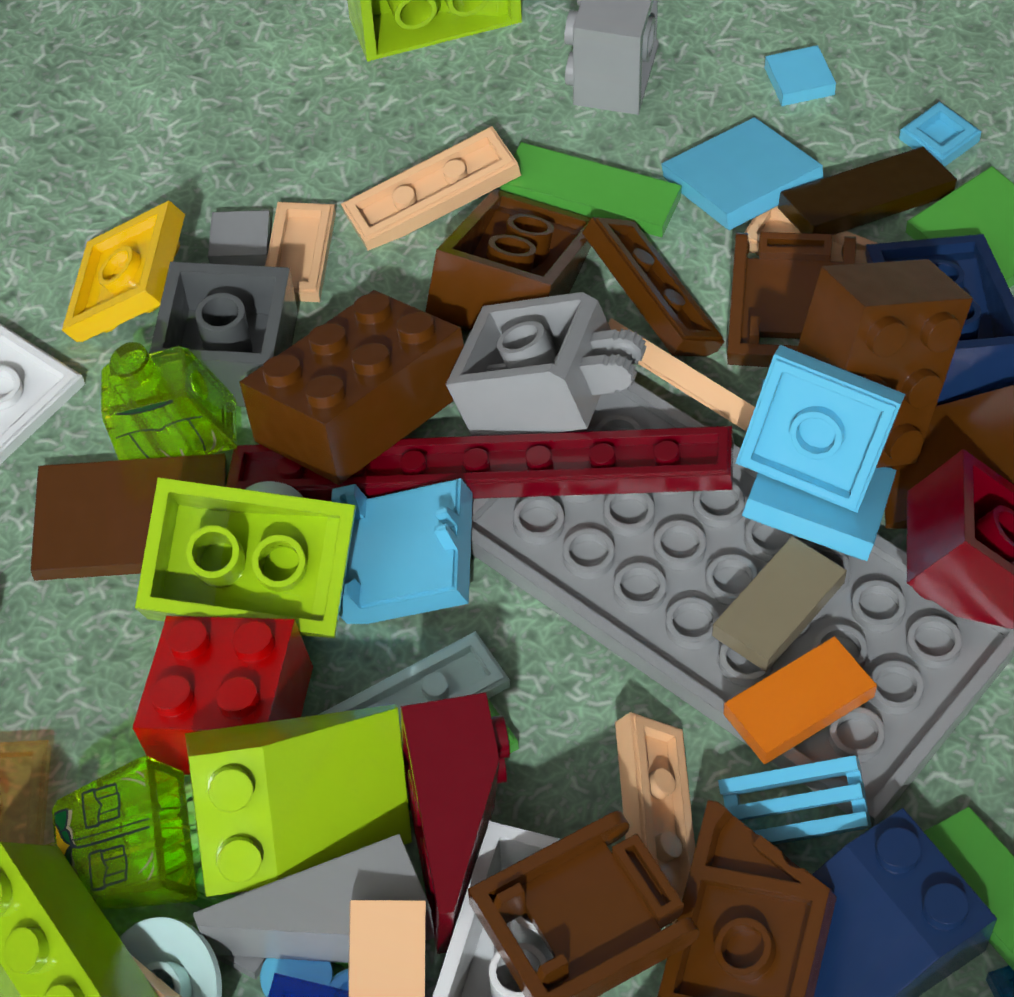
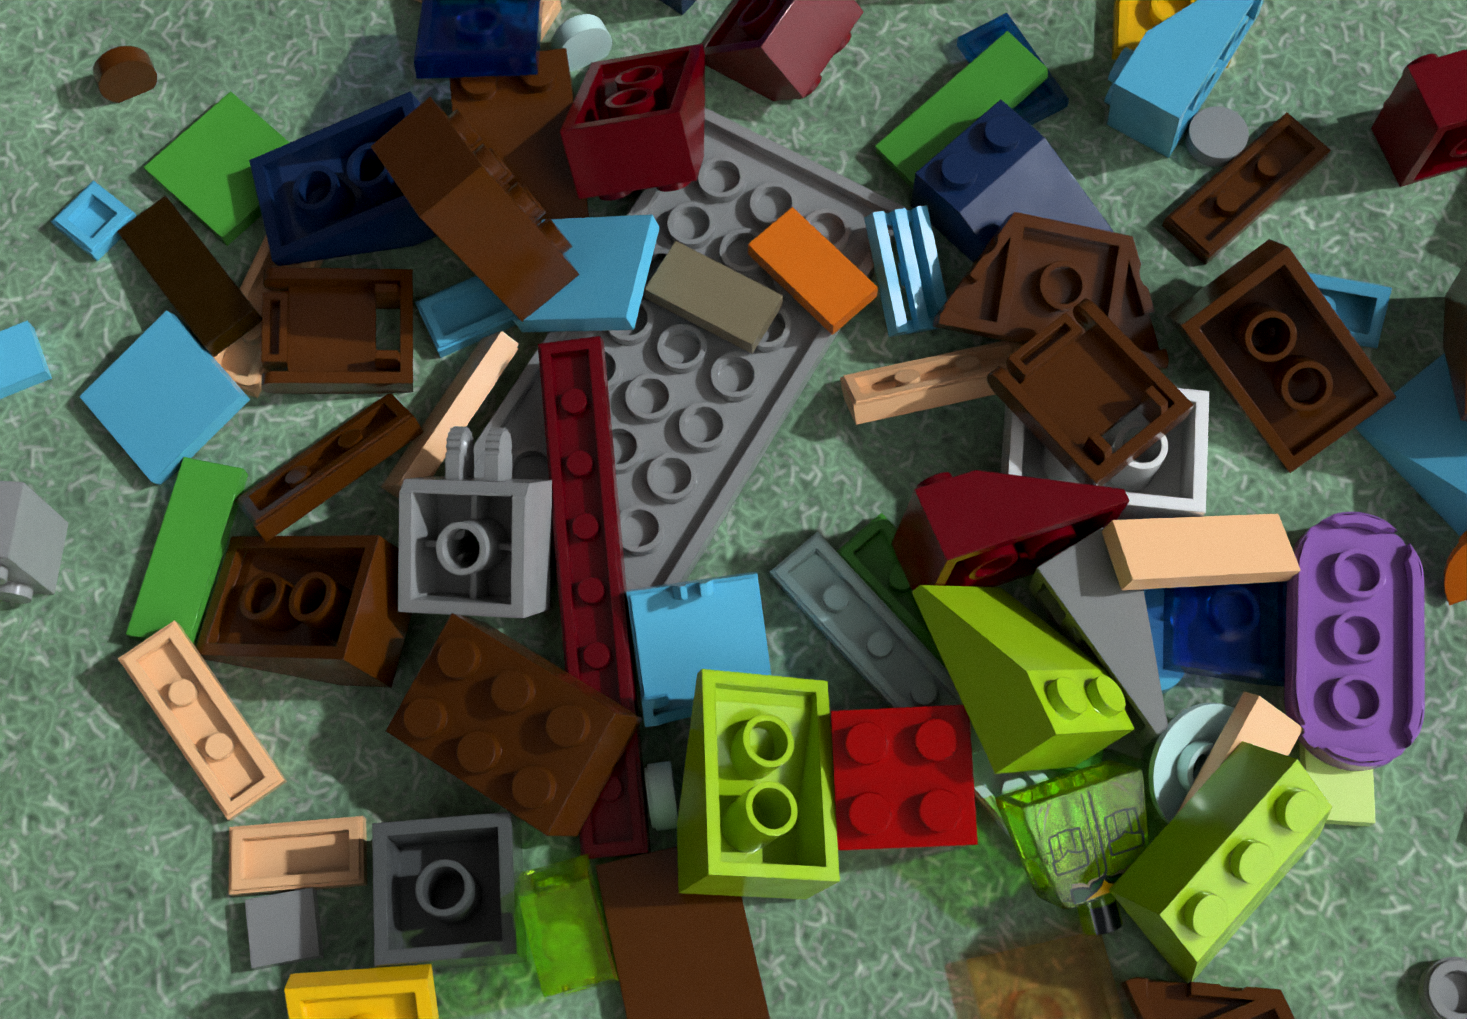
camera: 100 degrees left, 15 degrees up
medium azure tile [735,345,905,513] -> none

